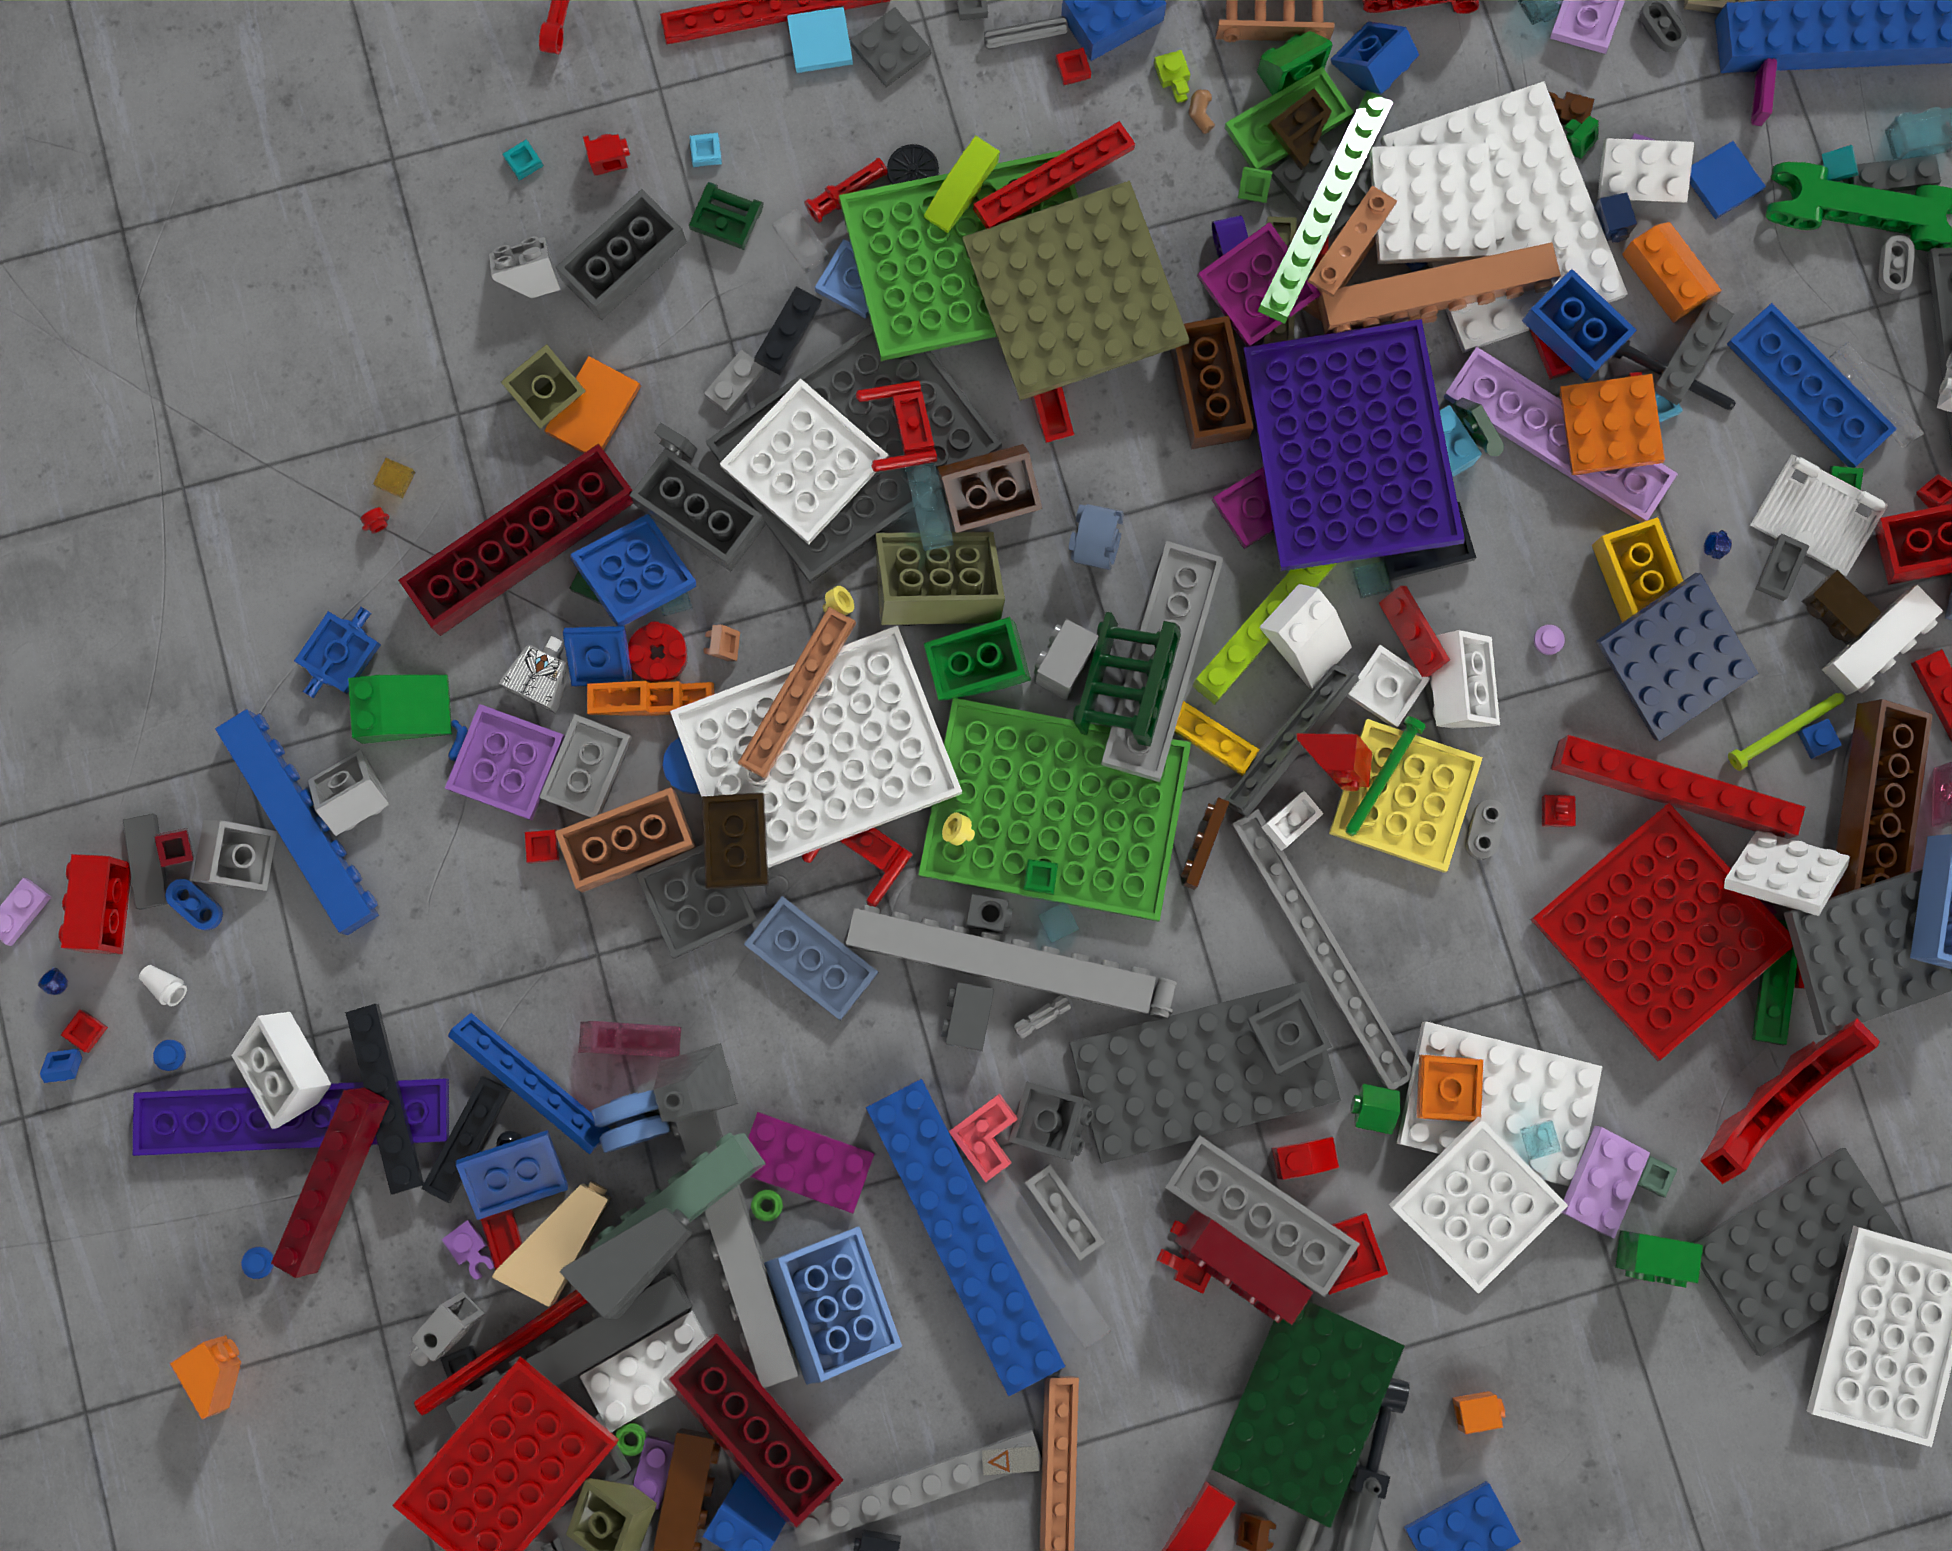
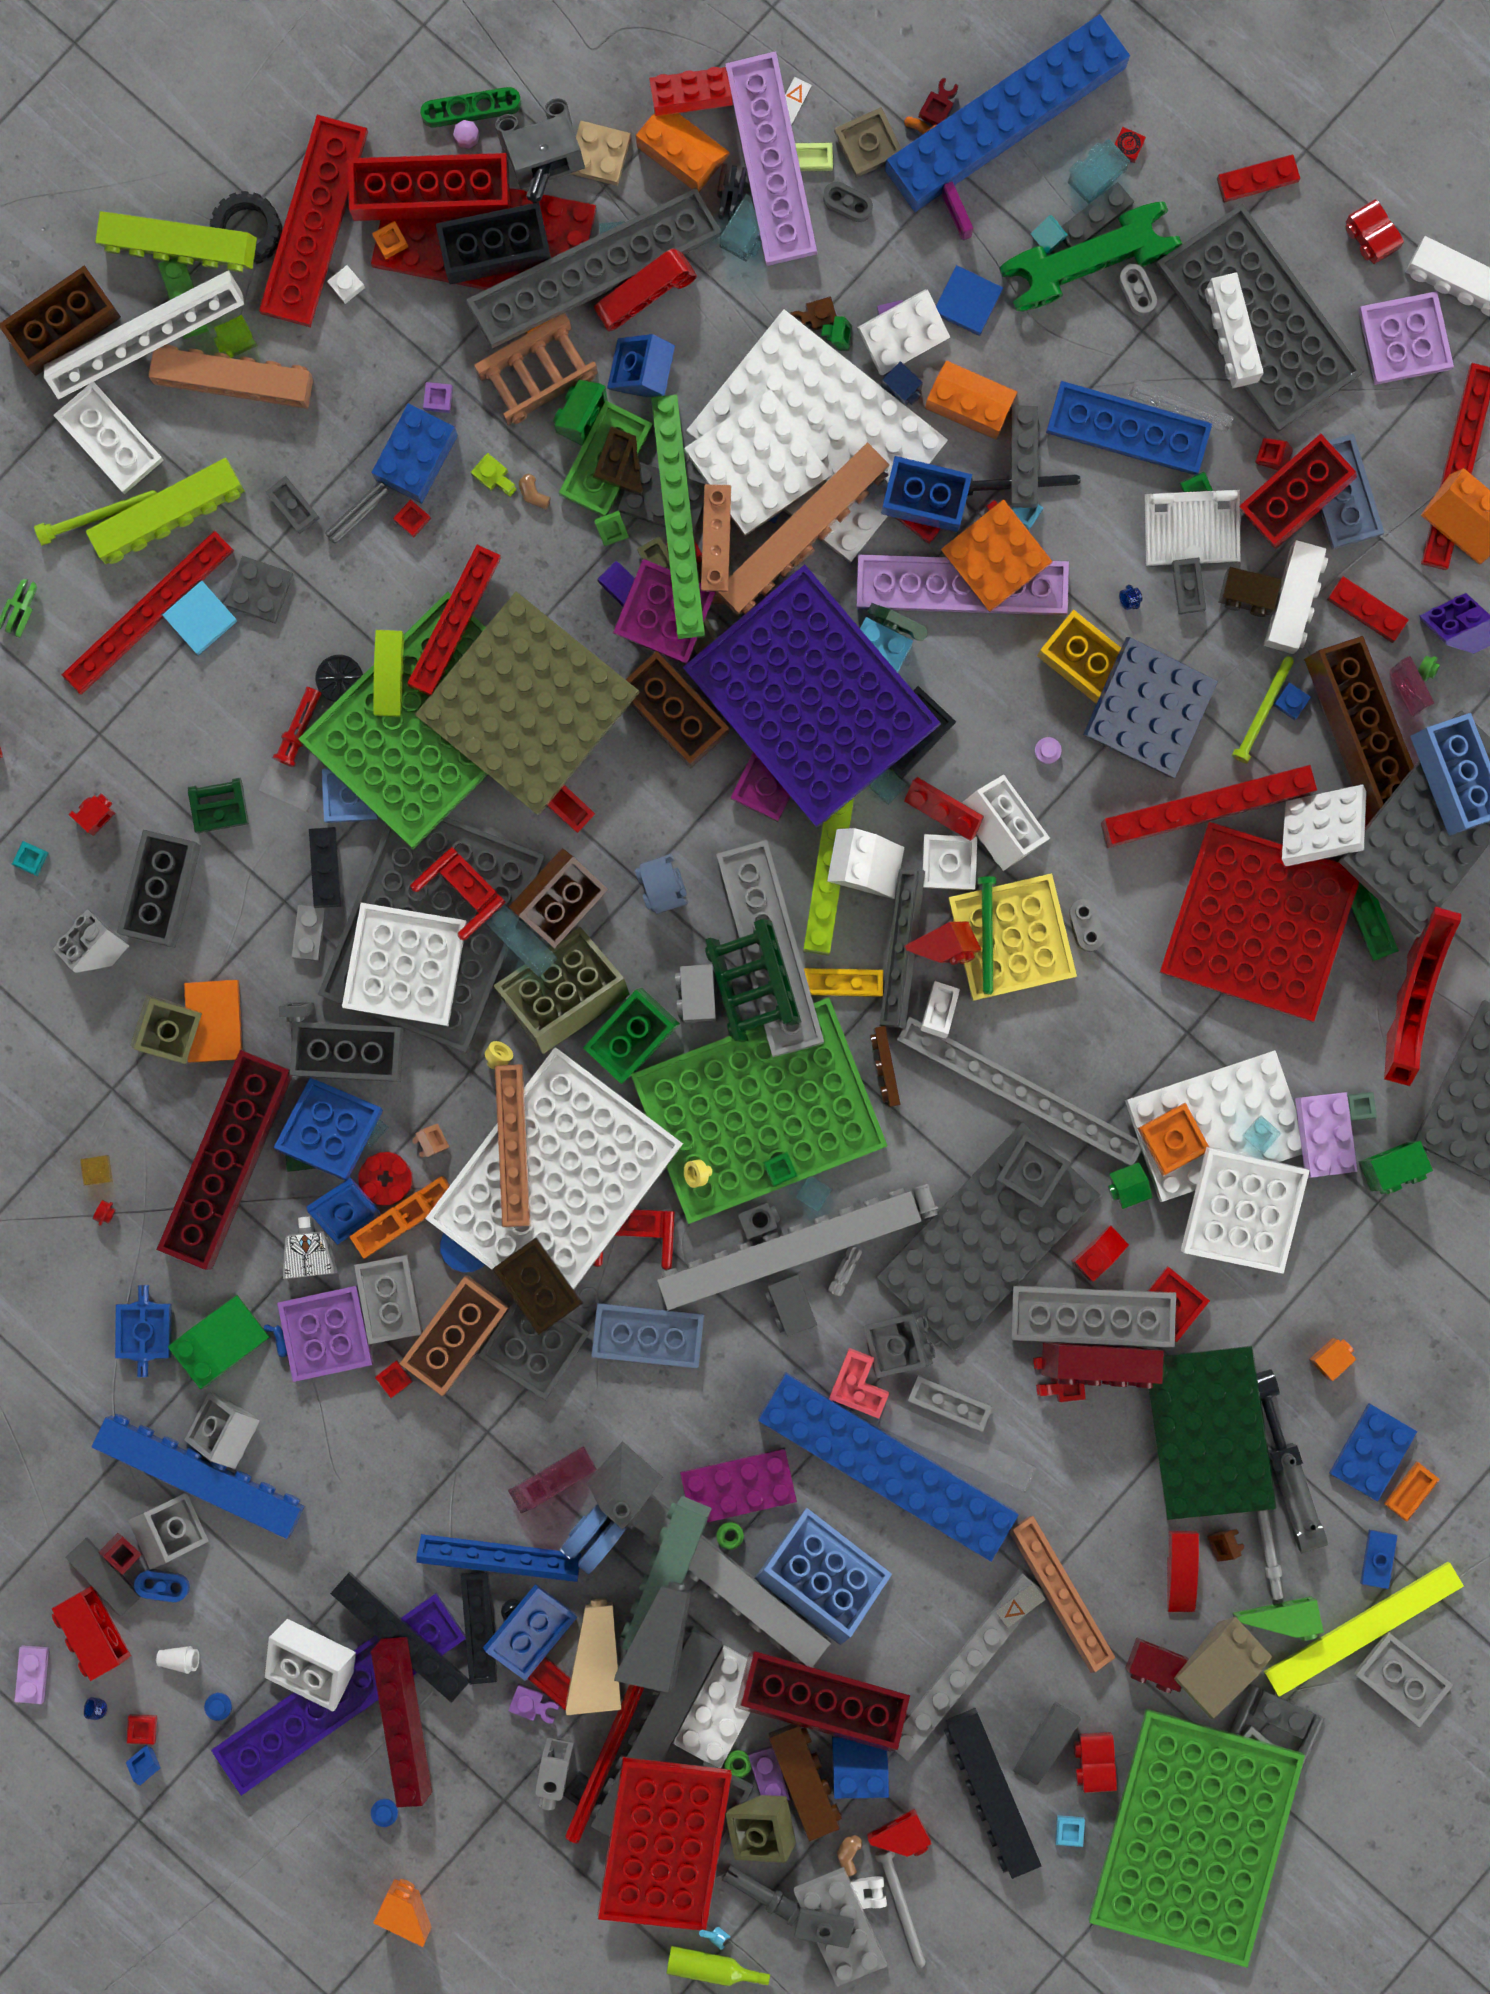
camera: 30 degrees left, 5 degrees up
medium azure tile [689,133,722,167] -> none
red tile [1542,795,1576,827] -> none

